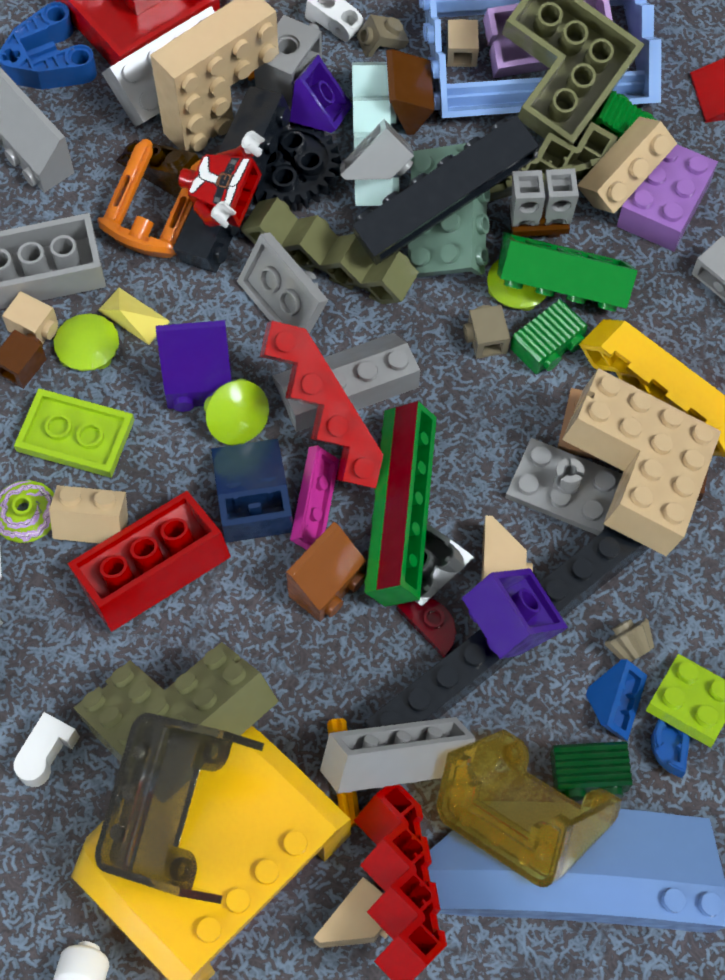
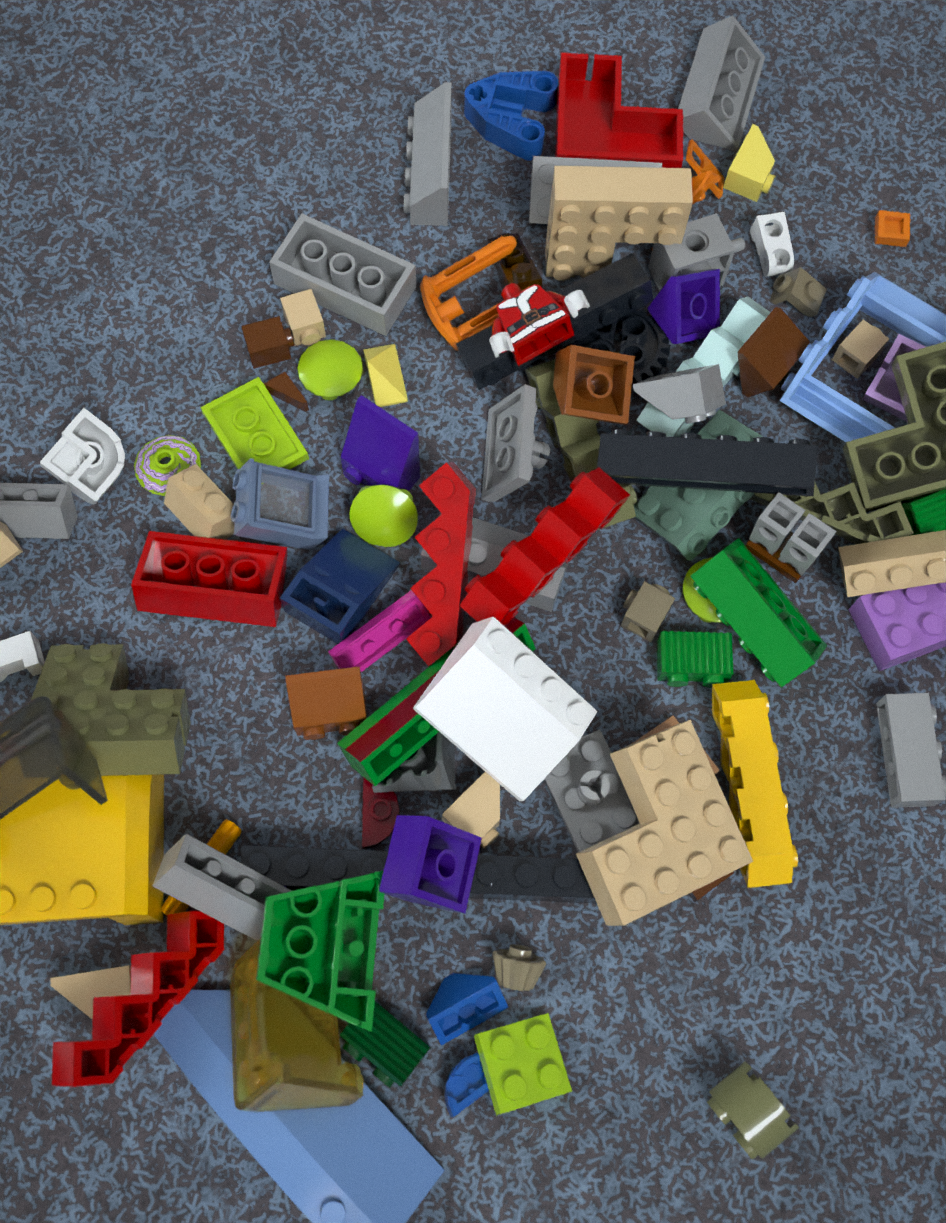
camera: 40 degrees right, 5 degrees up
none -> sand blue window [231,458,329,550]
none -> green wedge [256,870,385,1032]
none -> reddish brown piece [264,371,309,412]
none -> white slope [413,617,598,801]
none -> red brick [459,467,630,626]
none -> dark orange slope [553,345,635,425]

